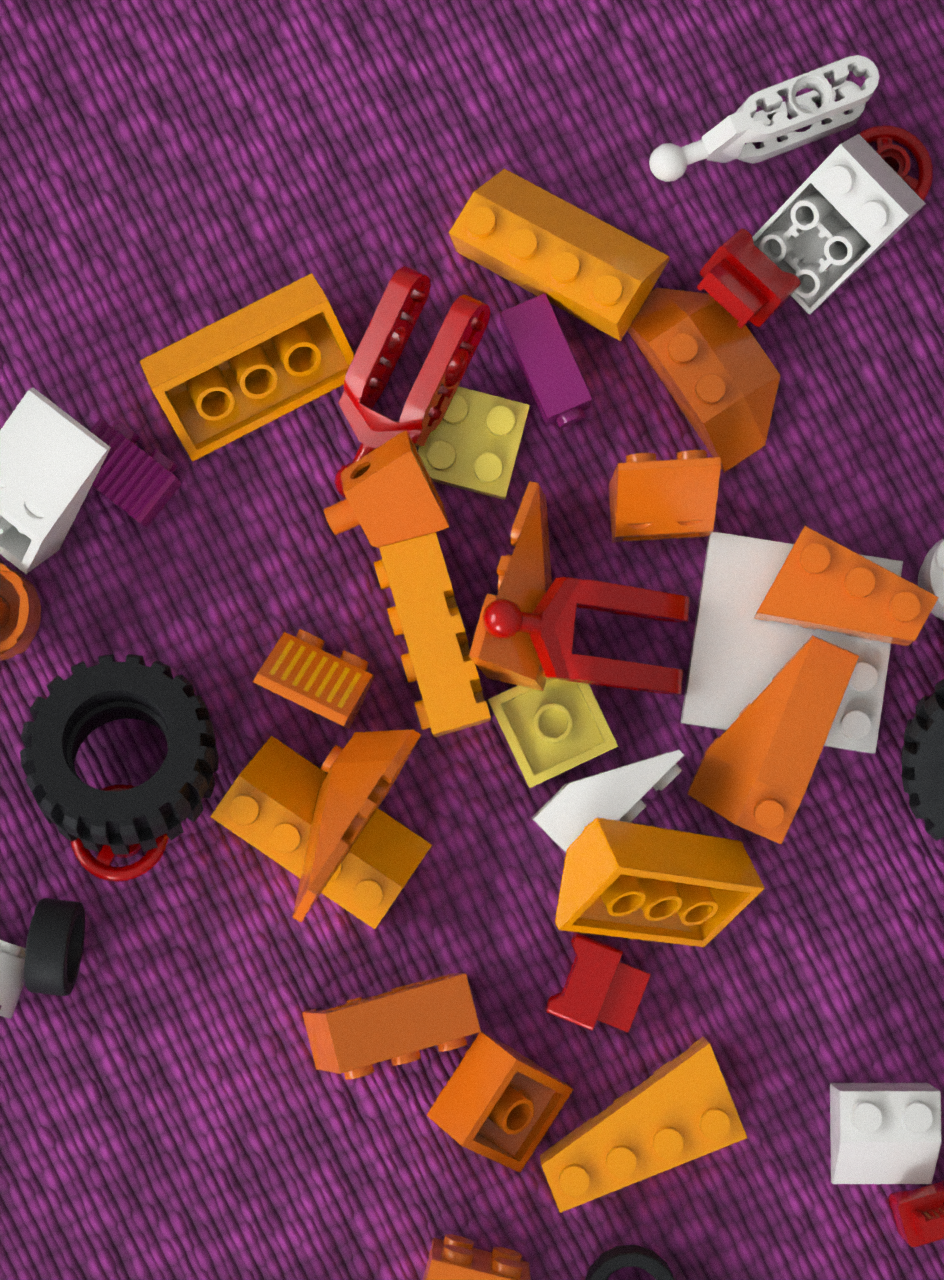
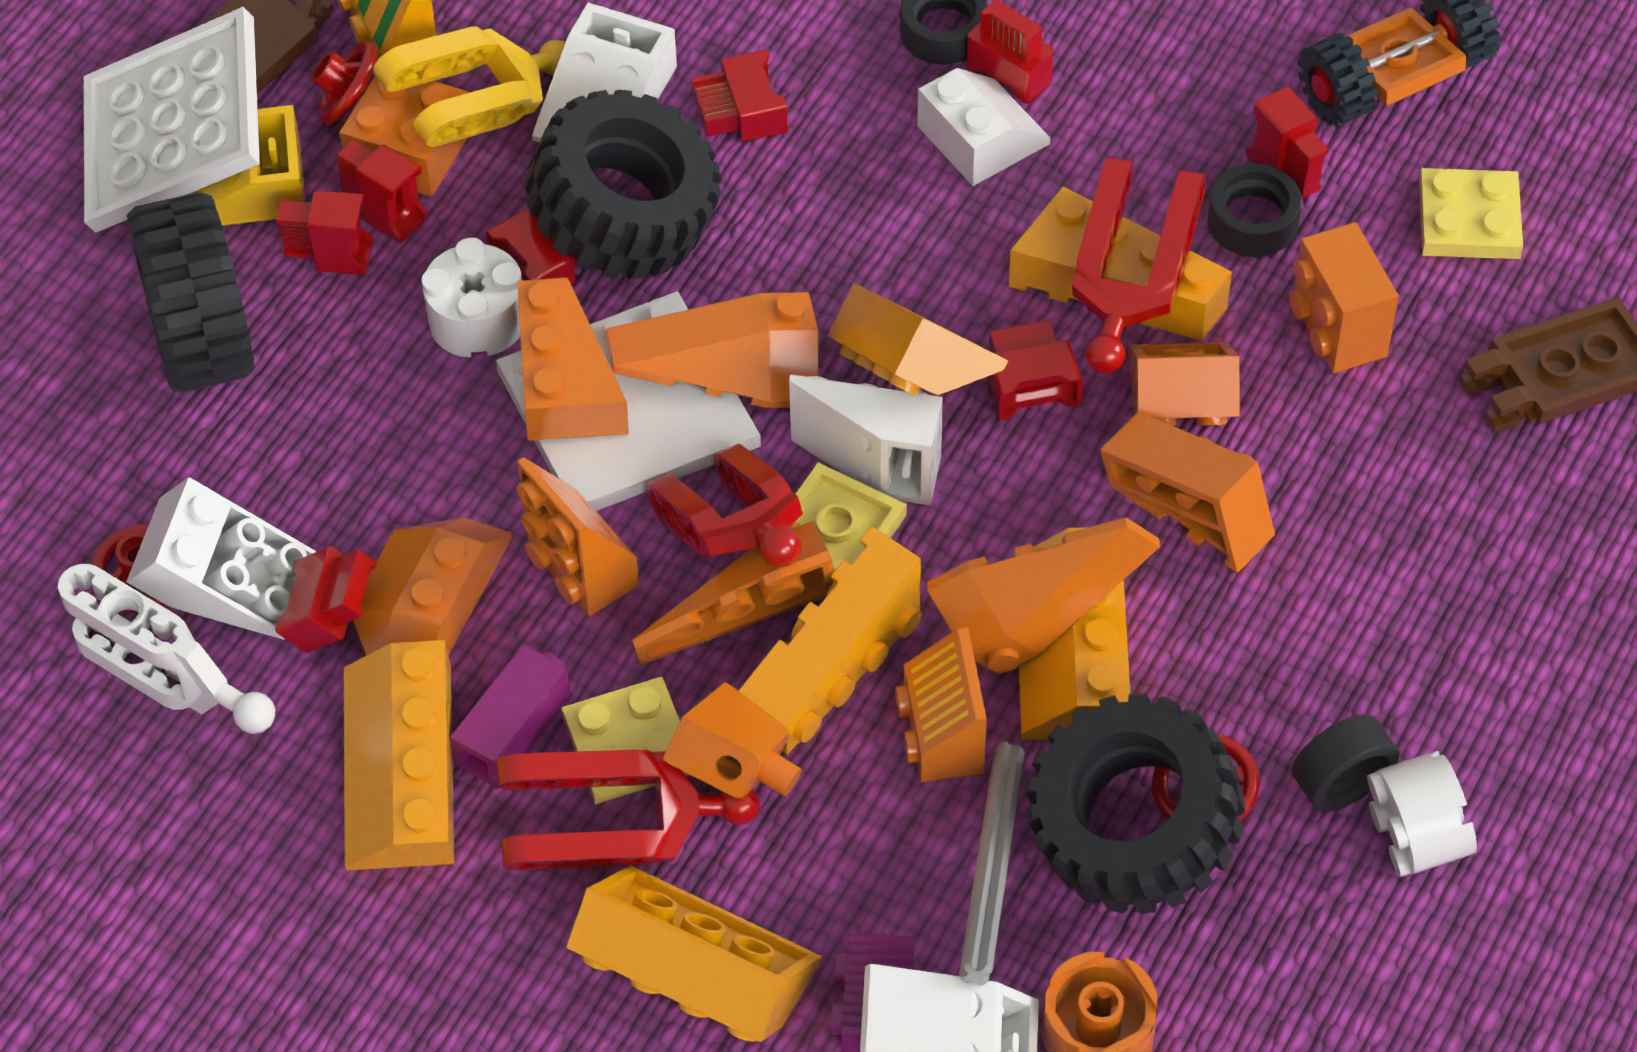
camera: 125 degrees left, 30 degrees down
none -> light grey axle [959,741,1024,986]
none -> red piece [1072,157,1206,374]

